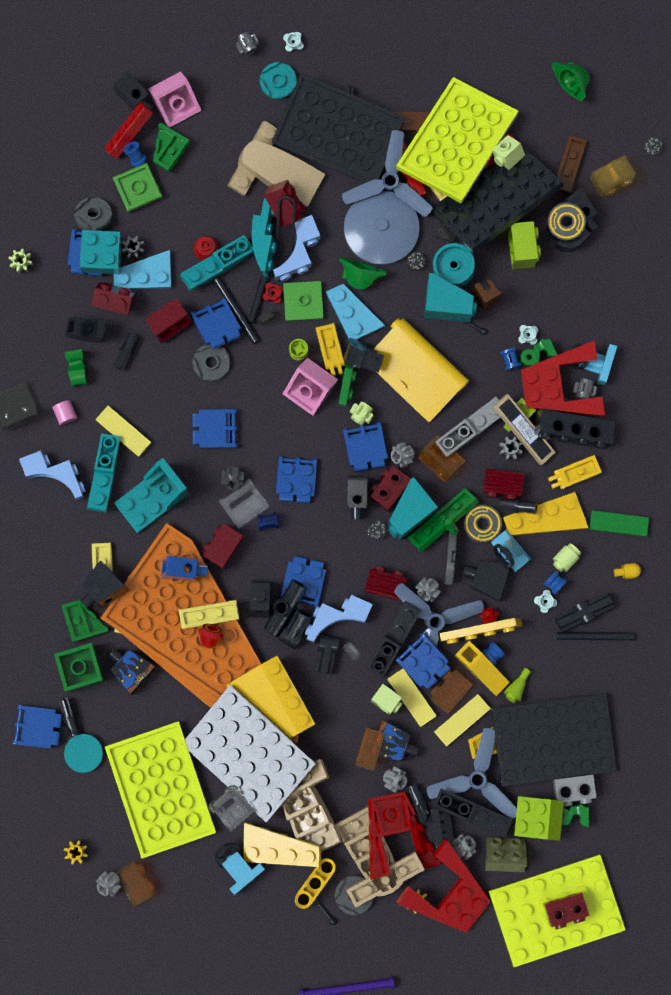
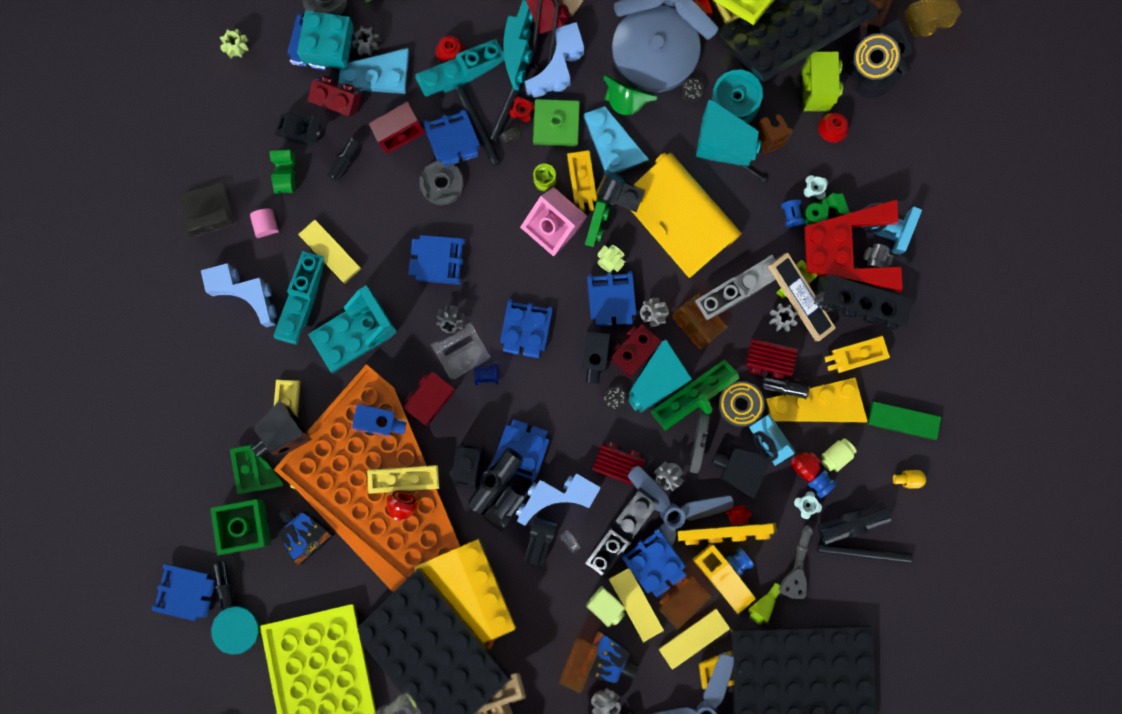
camera: 10 degrees right, 0 degrees up
none -> dark grey piece [779,526,813,599]
none -> red cone [790,452,821,482]
none -> red cone [818,113,849,142]

